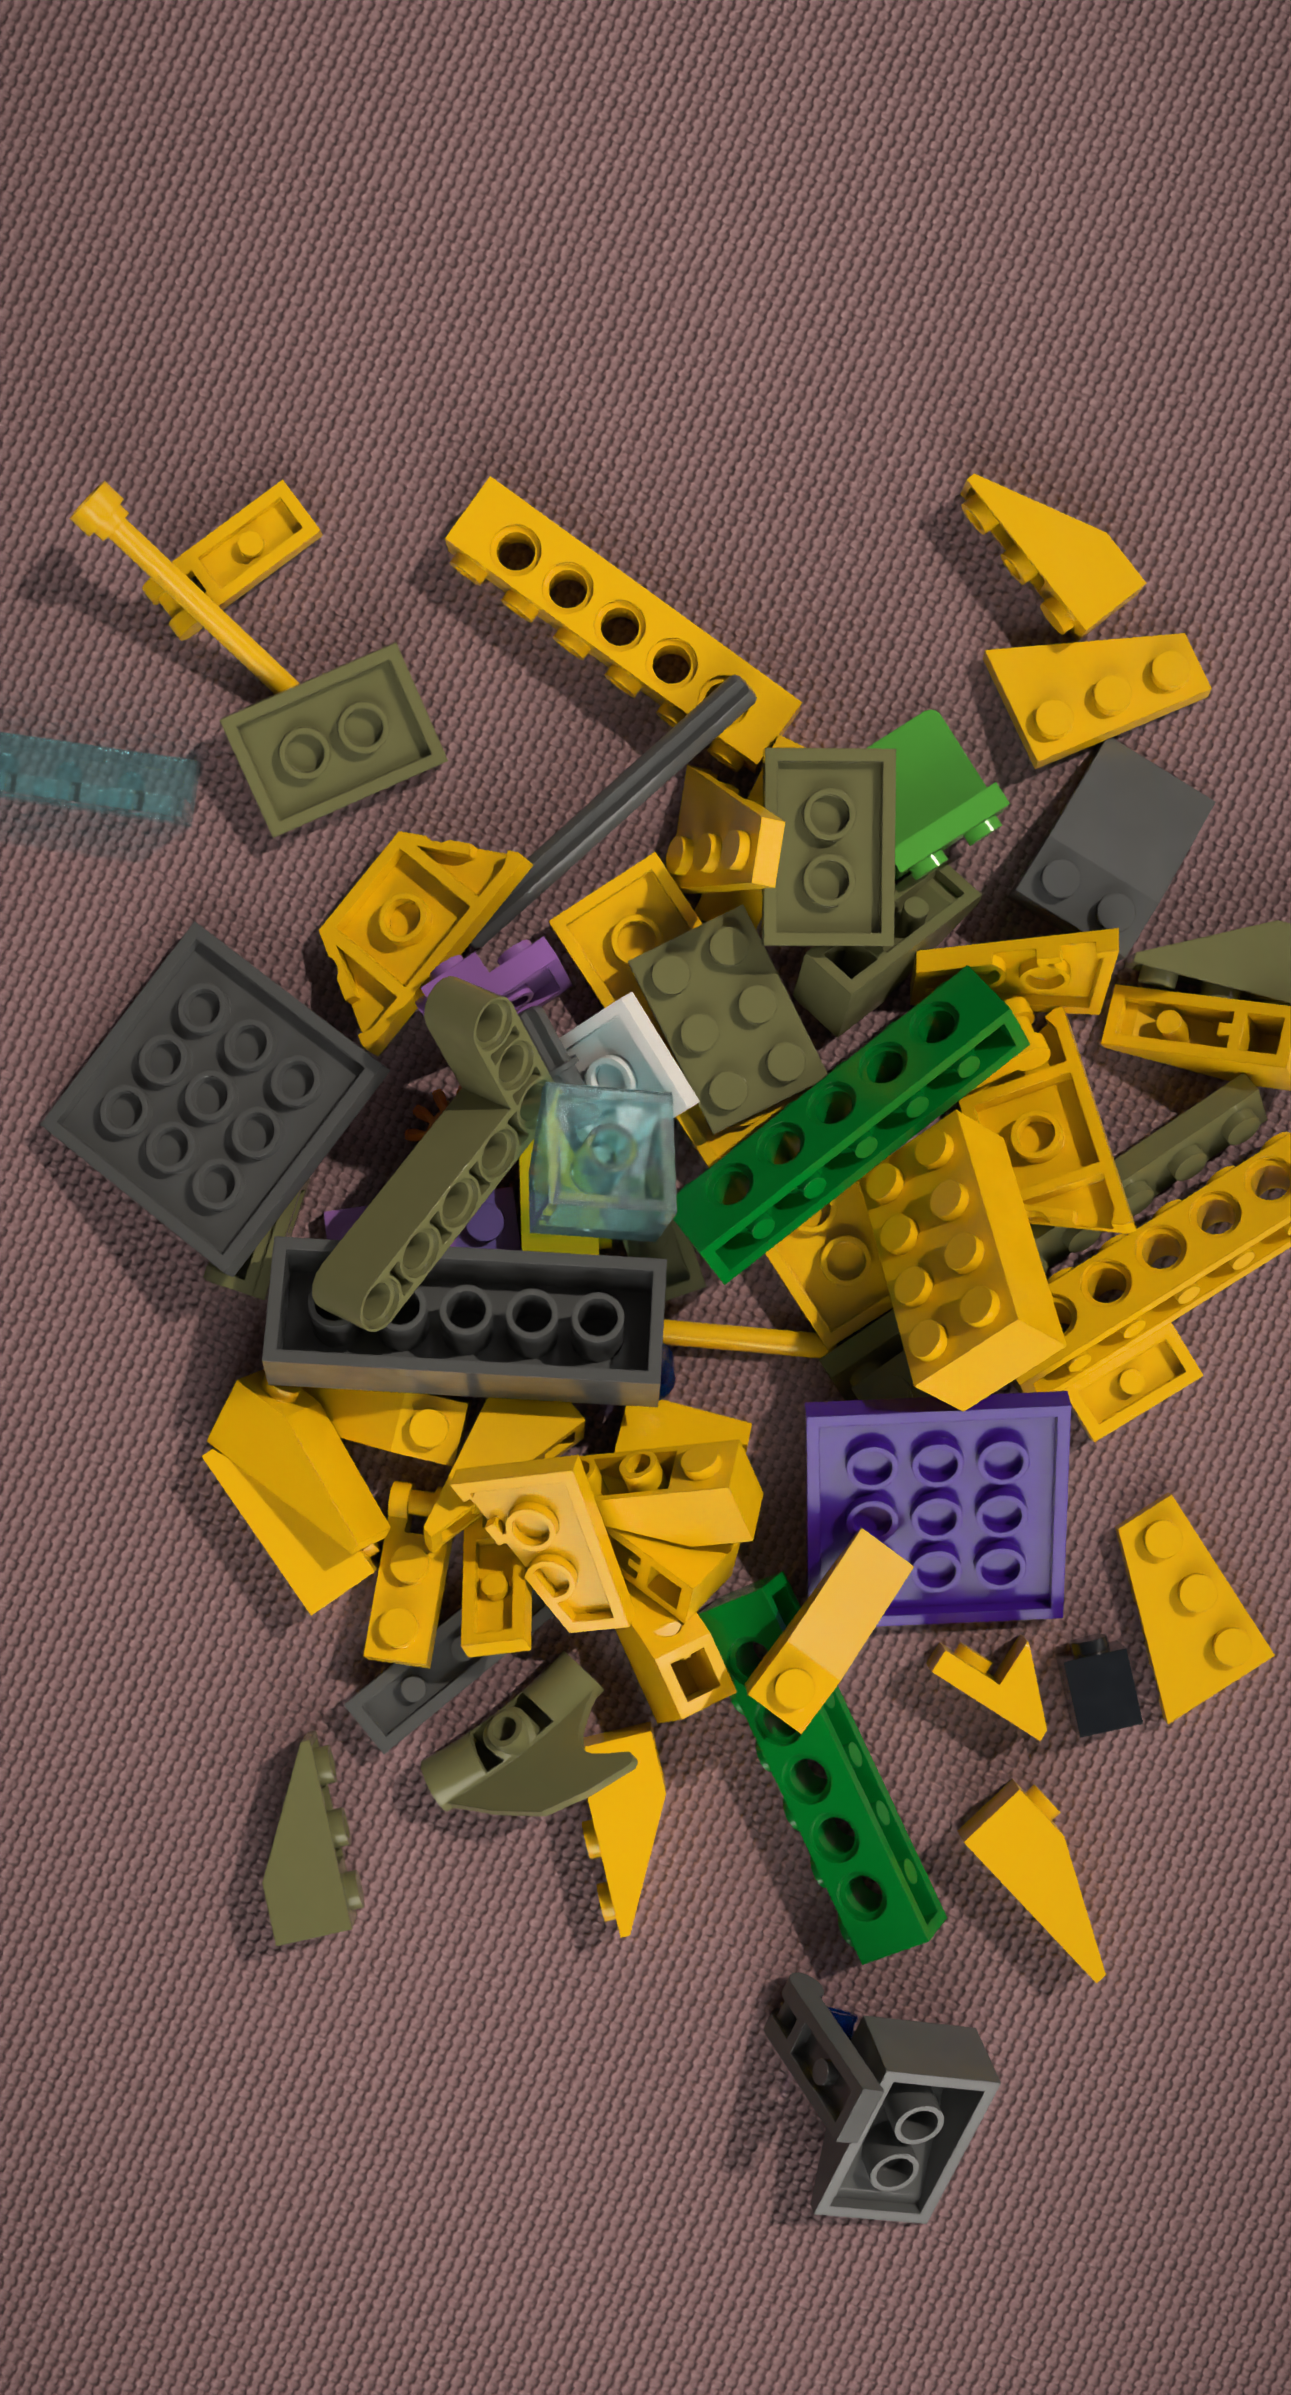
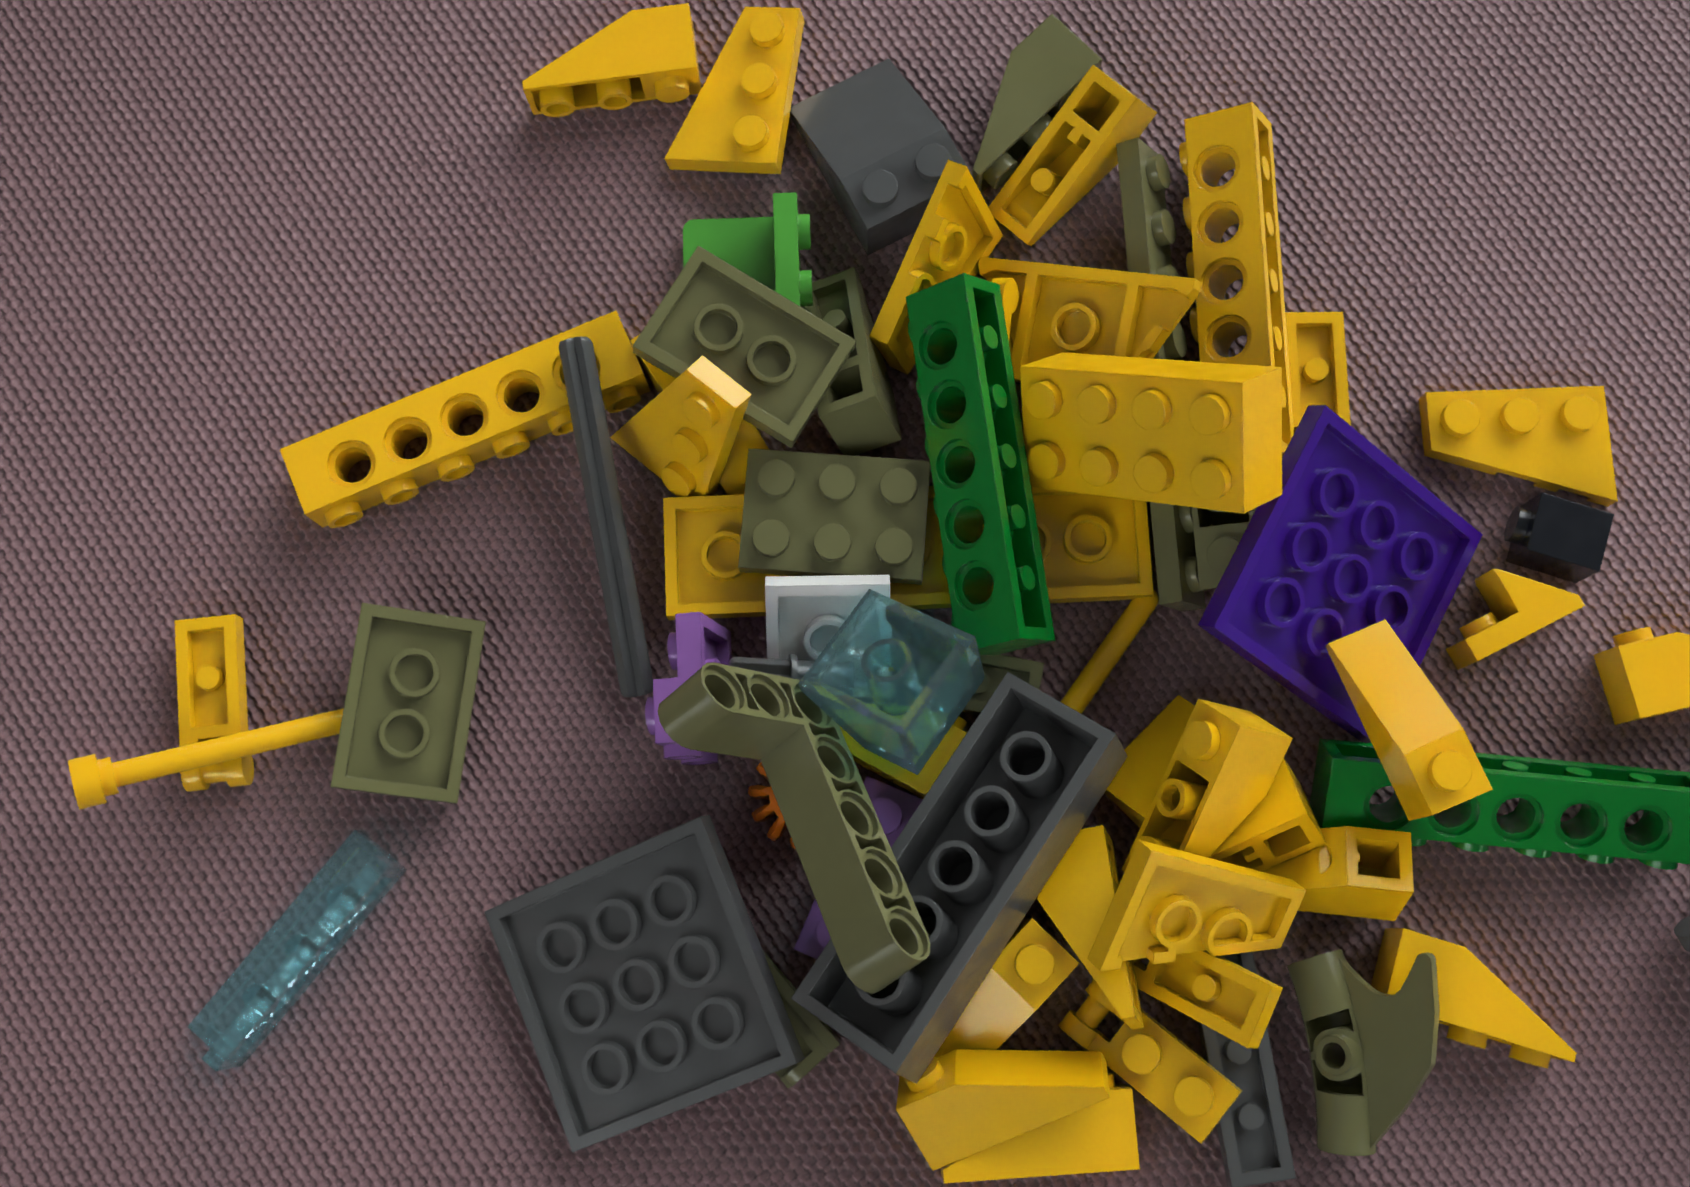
camera: 55 degrees left, 10 degrees down
yellow wing [319,831,534,1057] -> none

